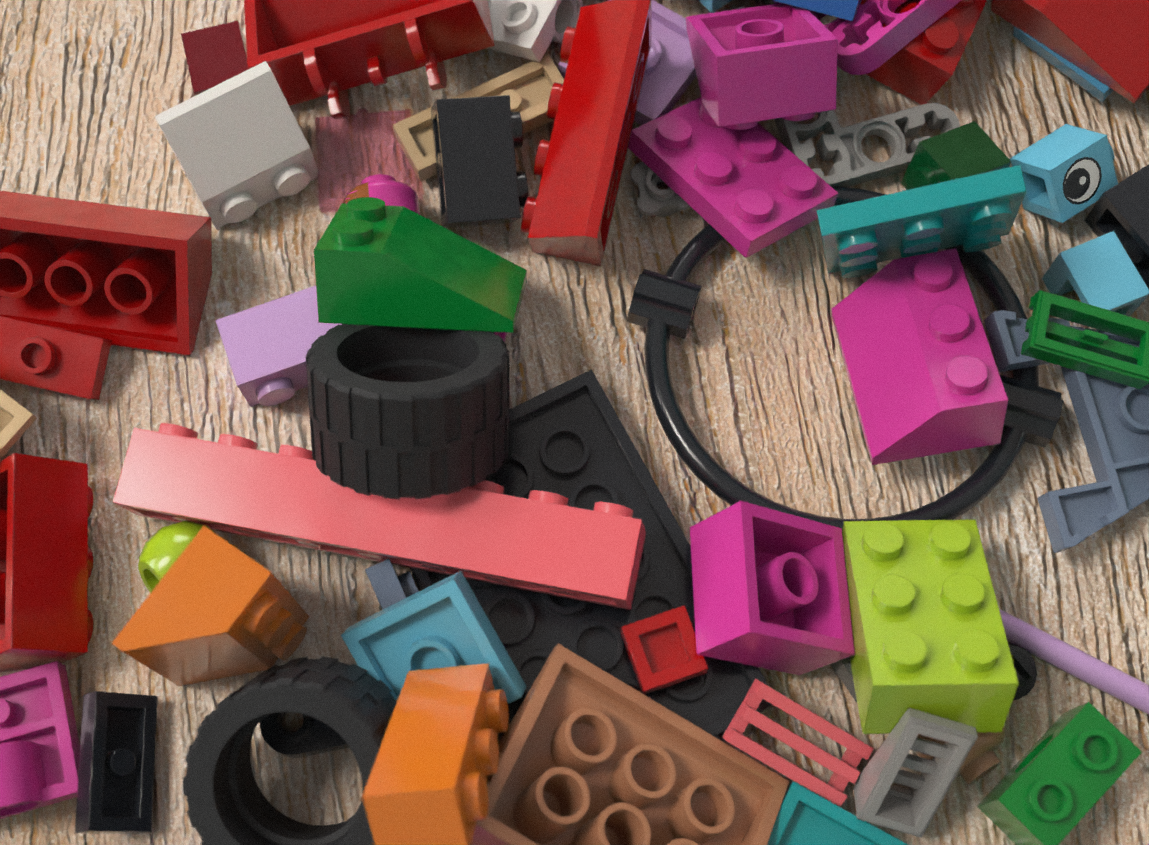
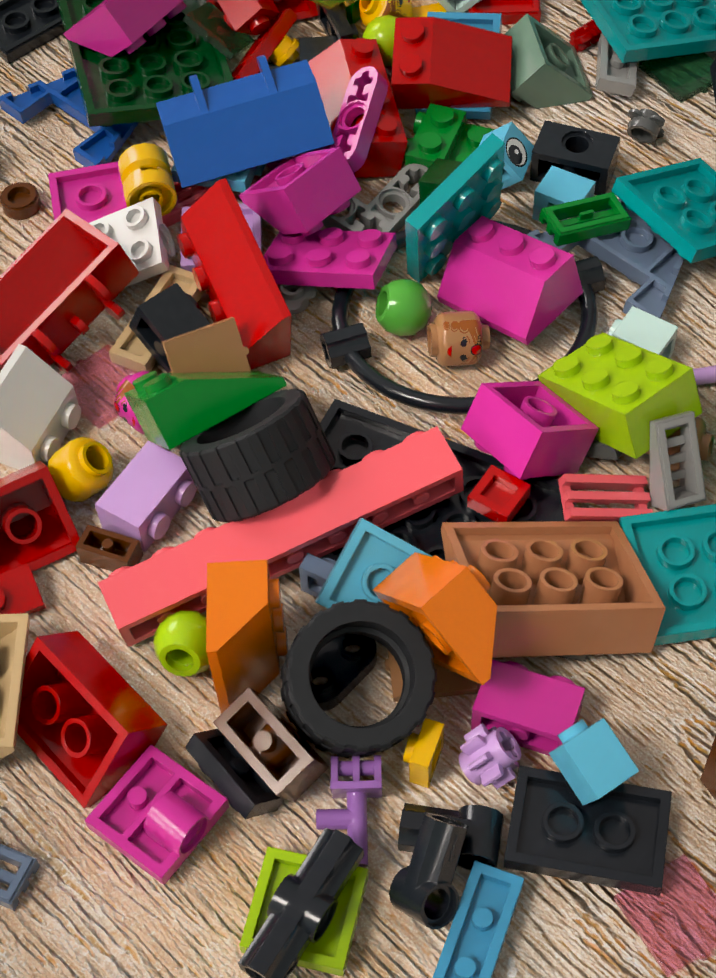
camera: 35 degrees left, 15 degrees down
none -> yellow head [47,437,114,502]
none -> reddish brown piece [76,524,143,572]
none -> medium nougat piece [162,317,251,373]
none -> reddish brown brick [213,687,329,802]
none -> bright green piece [375,279,432,337]
none -> green plate [403,103,495,168]
none -> medium nougat head [427,311,490,367]
none -> light aqua brick [608,306,678,359]

